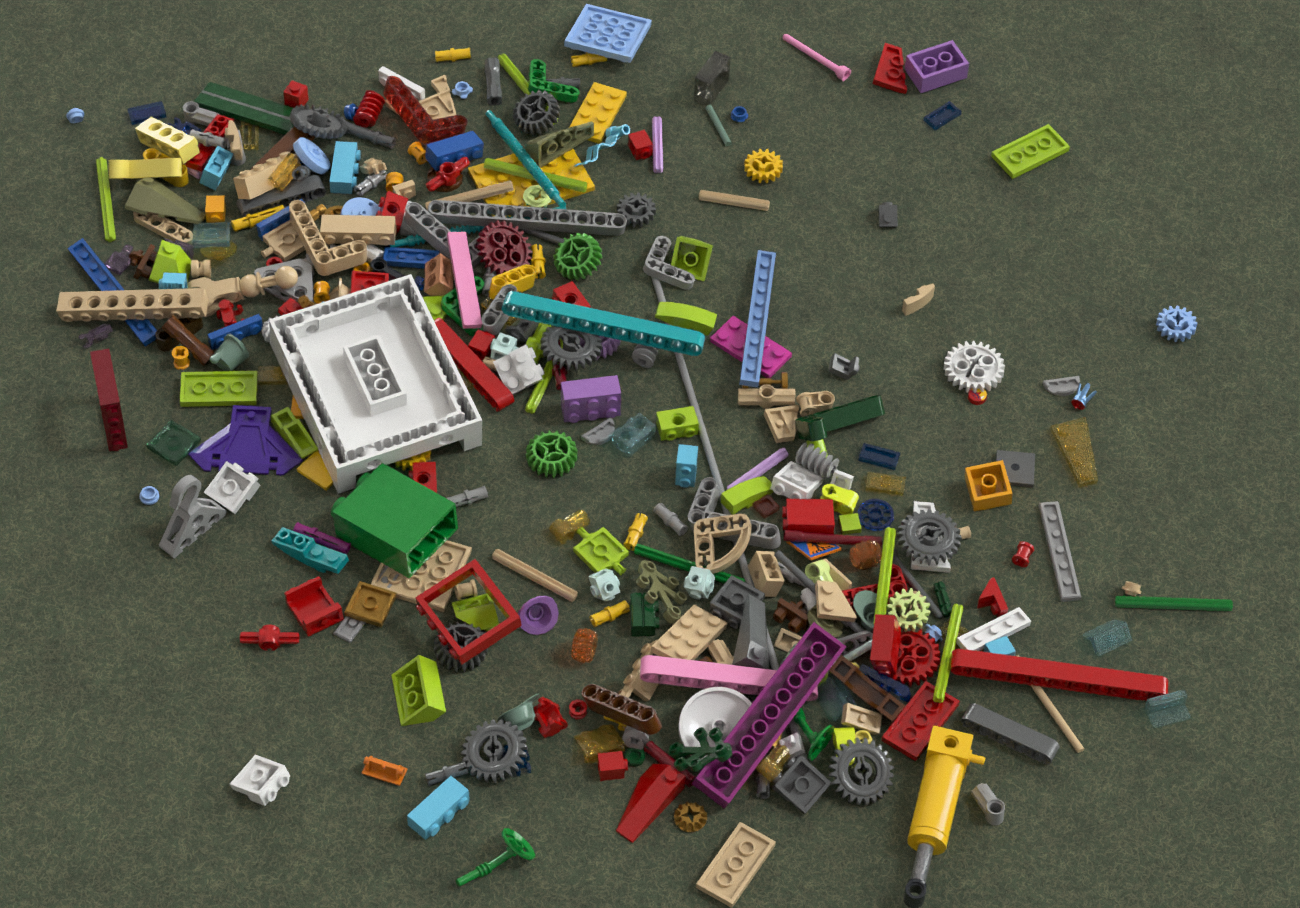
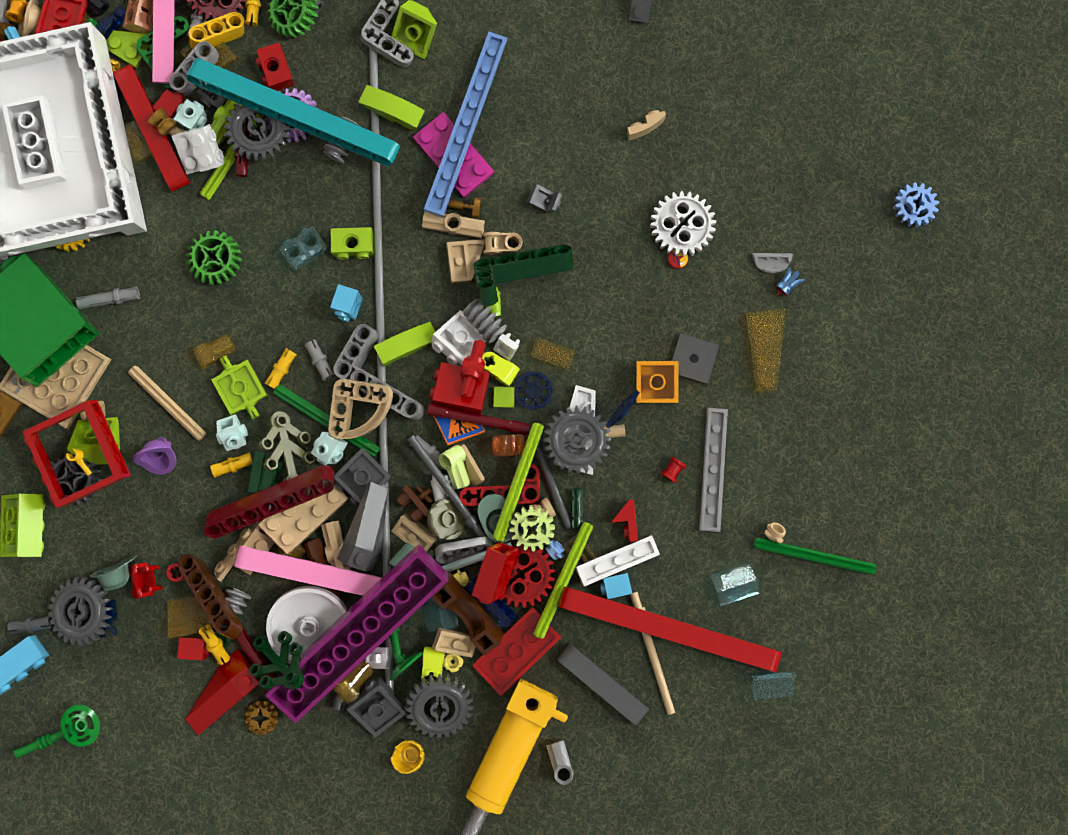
camera: 15 degrees right, 30 degrees up
red brick [409,462,437,493] -> none
medium lavender brick [561,375,621,423] -> none
clear orange gear [571,628,598,663] -> none
light grey tile [581,417,615,445] -> none
tan plate [696,822,776,908] -> none
lavender axle [727,448,789,490] -> none
tan brick [748,551,785,597] -> none
clear red tile [752,494,780,519] -> none
tan wing [815,580,856,622] -> none
tile [858,443,900,470] -> none
none -> yellow hand [66,449,92,476]
none -> pearl gold wheel [148,108,177,137]
none -> yellow pin [198,625,230,665]
none -> dark red beam [204,465,335,539]
none -> yellow hair [391,740,425,774]
none -> red axle [460,340,486,398]
none -> piece [605,390,640,429]

